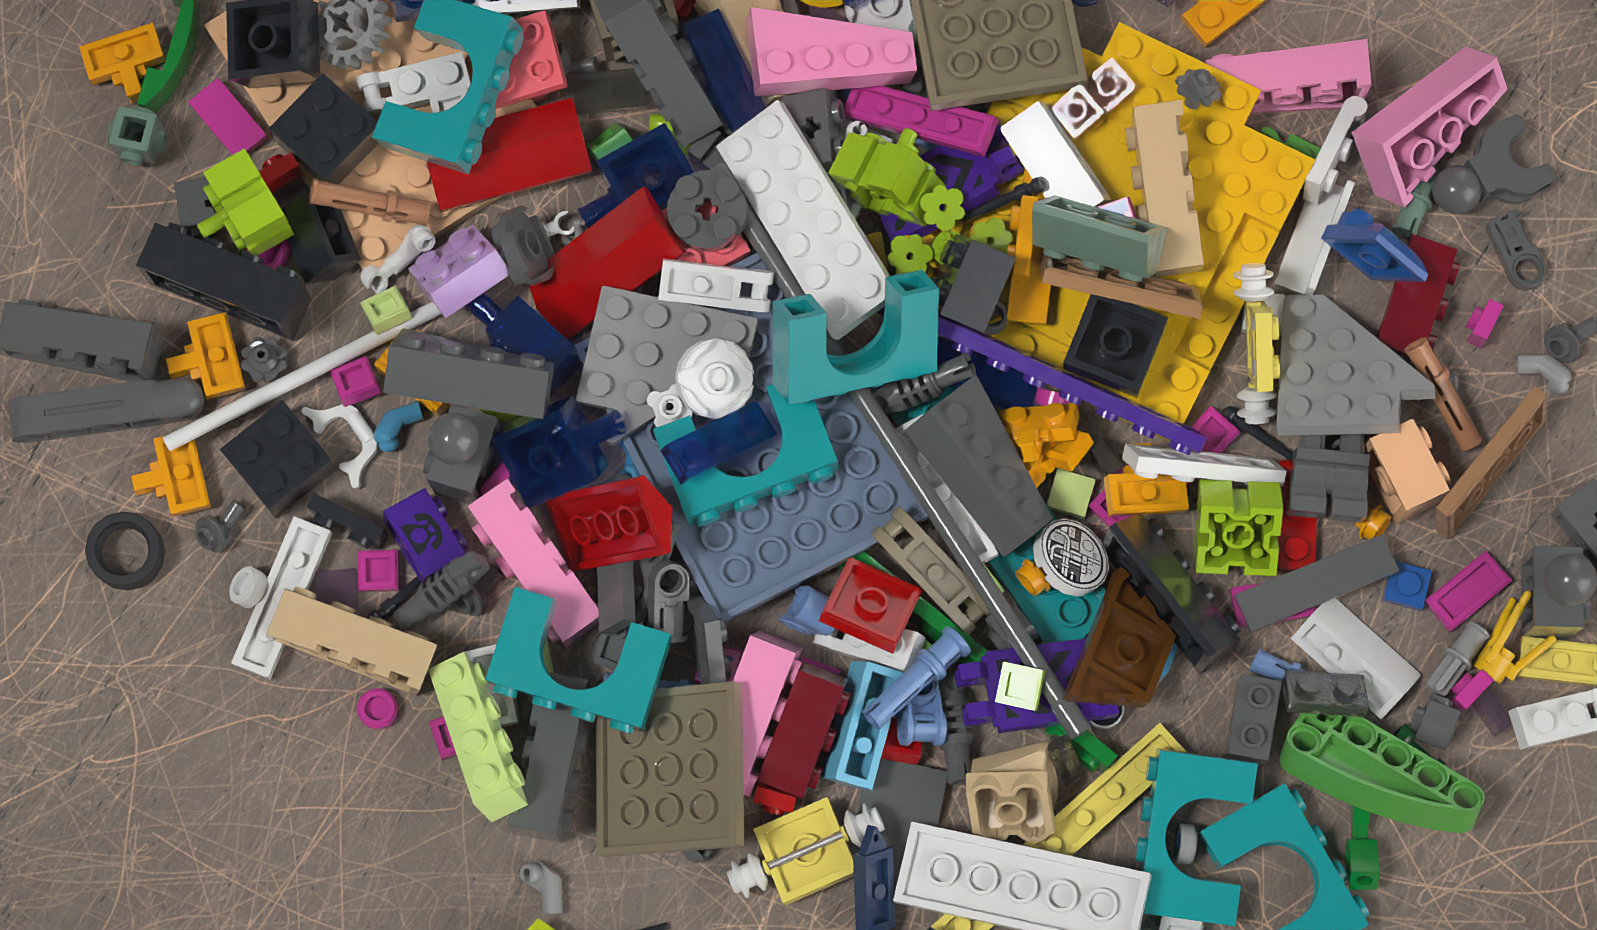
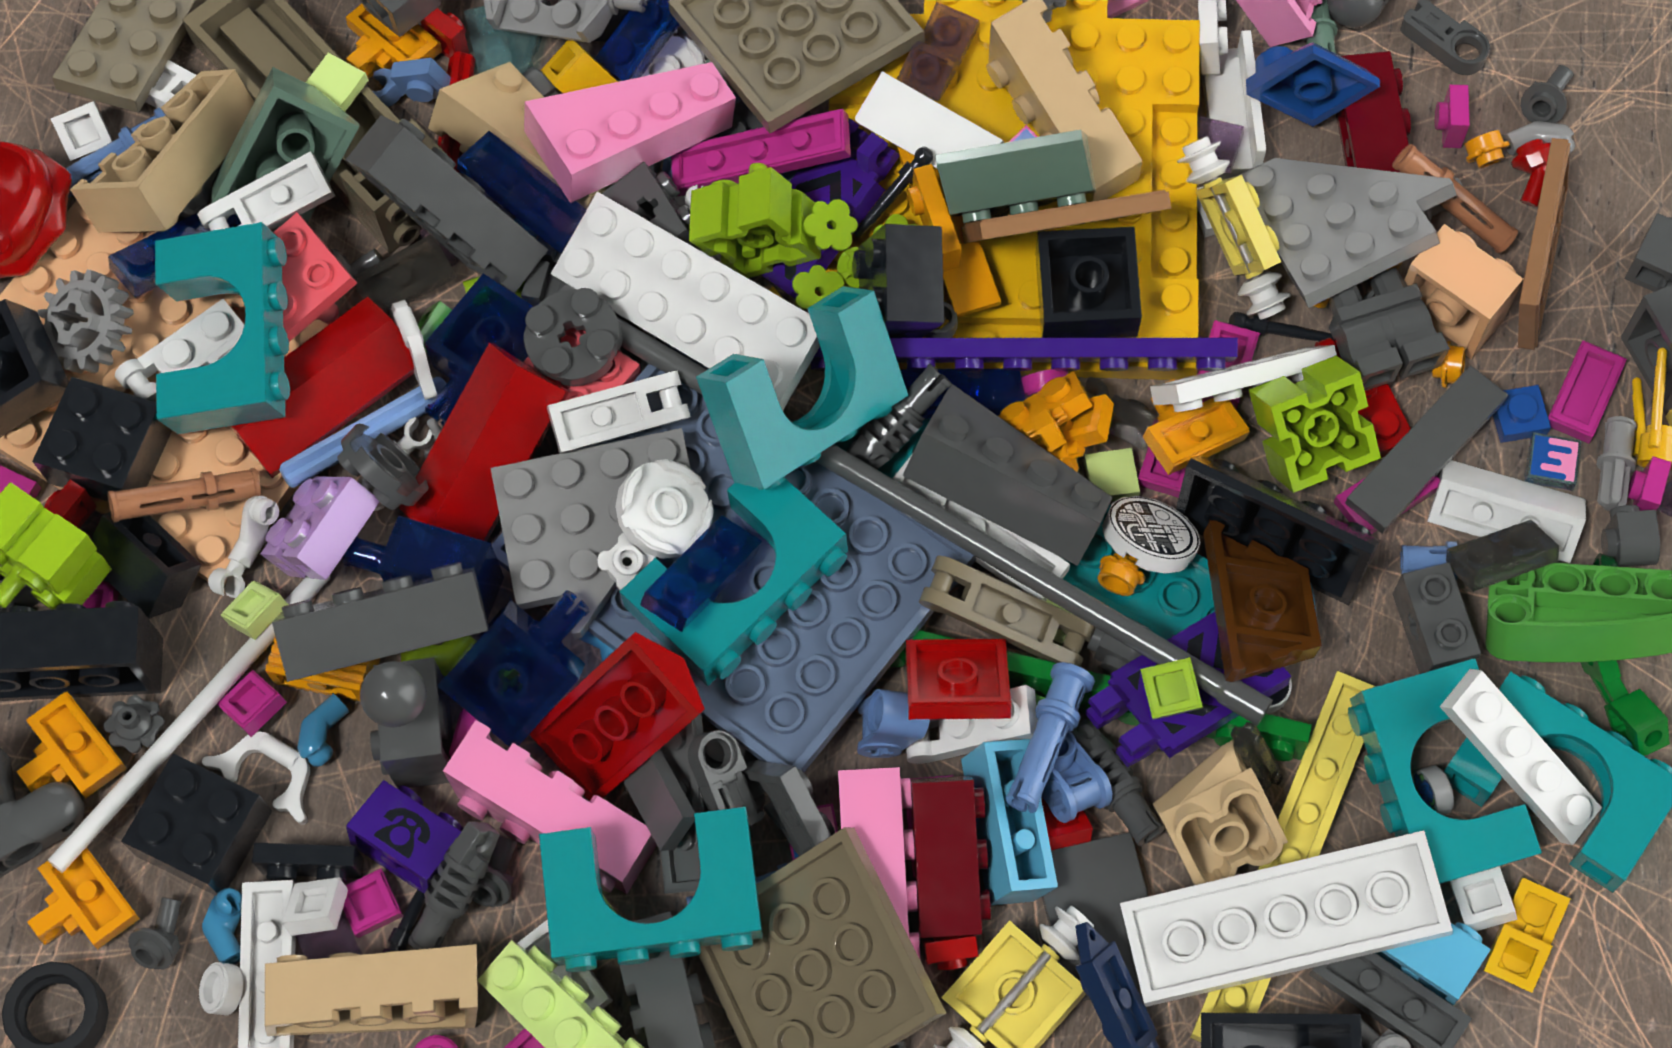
camera: 25 degrees left, 10 degrees down
none -> dark azure arm [202,888,242,964]
none -> light blue axle [279,377,451,488]
none -> white plate [282,877,348,936]
none -> white helmet [389,300,438,400]
none -> clear purple tile [1197,116,1244,173]
none -> white plate [1440,669,1602,845]
none -> light orange plate [1464,130,1510,169]
none -> red plate [1511,139,1551,207]
none -> tile [1524,432,1581,491]

